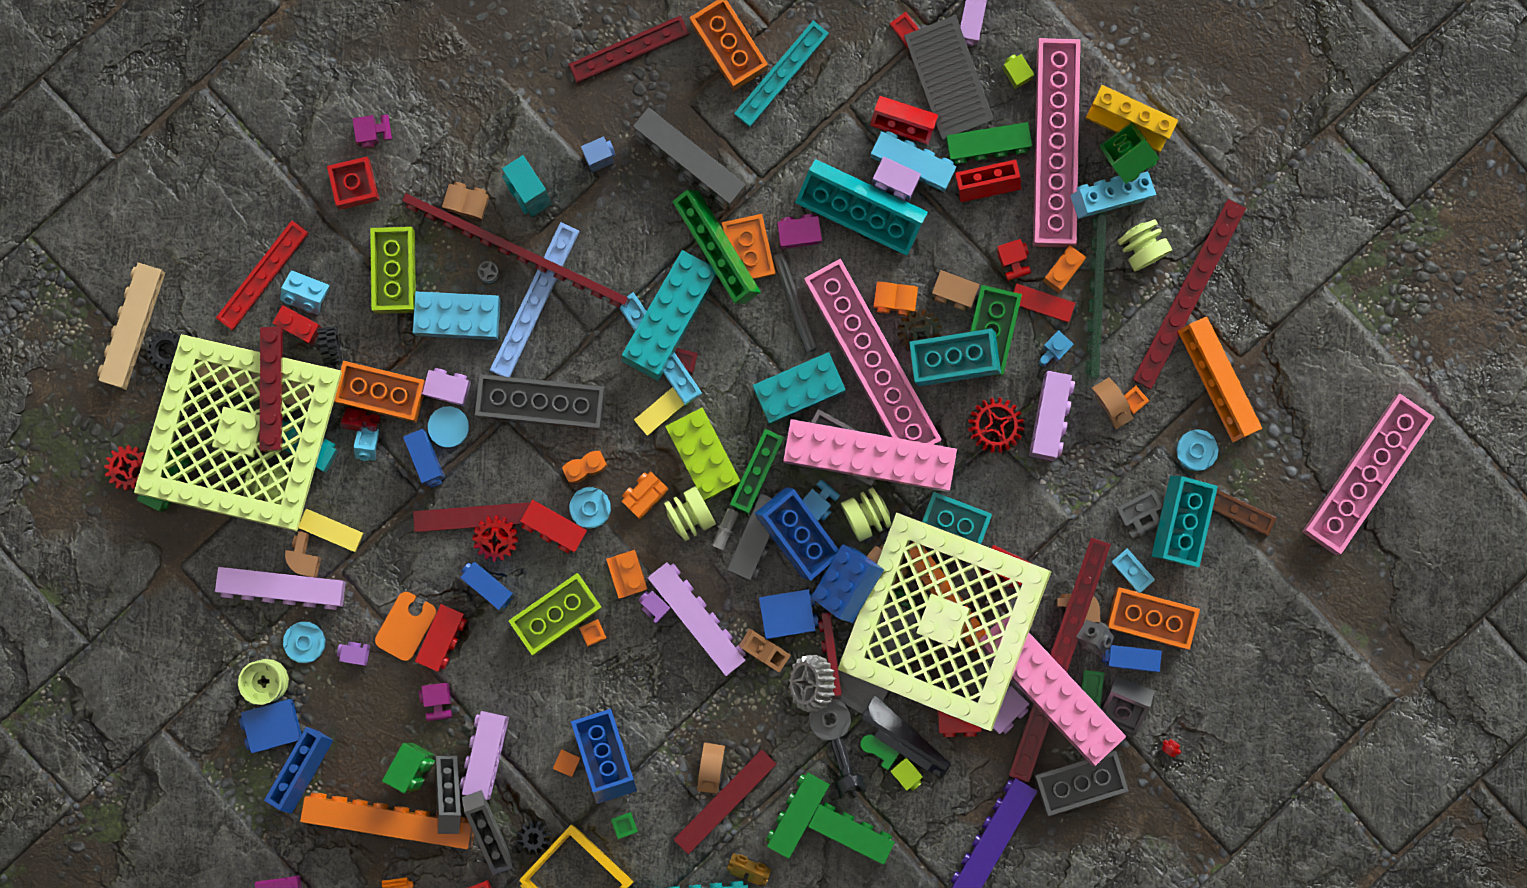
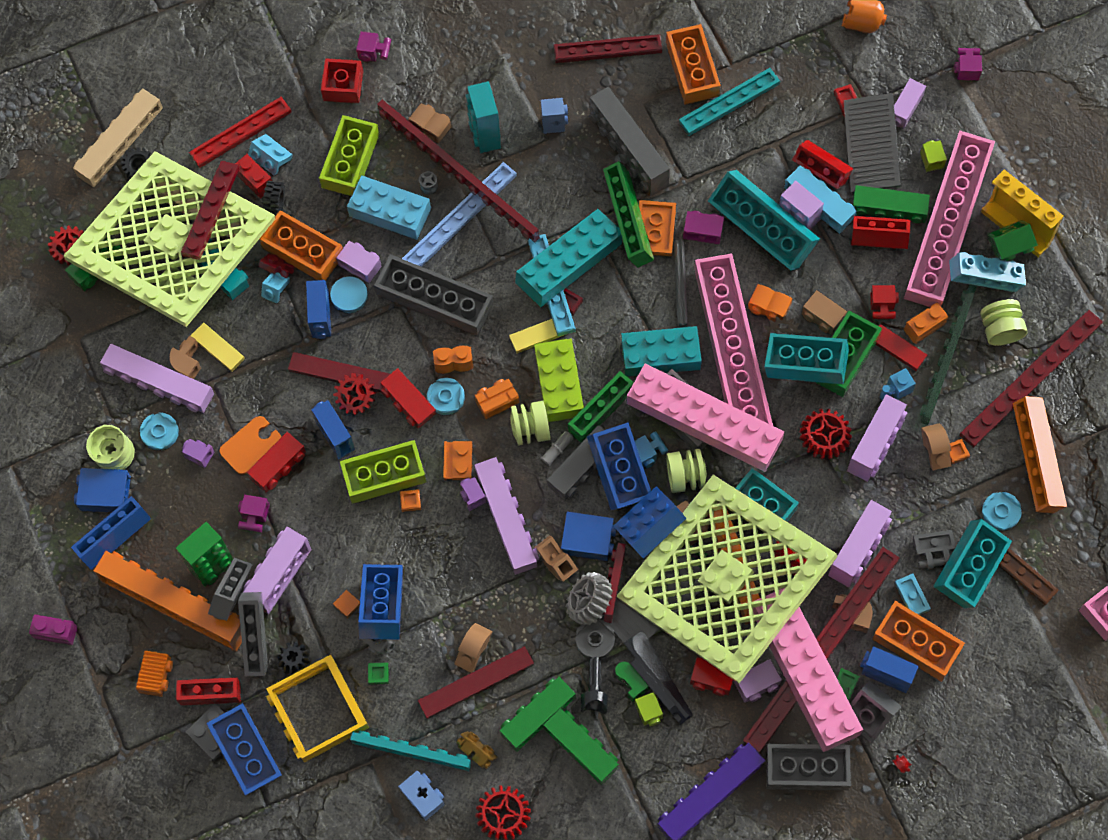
camera: 20 degrees right, 15 degrees down
dark grey brick [1076,620,1114,654] -> none
none -> lavender brick [828,500,892,587]

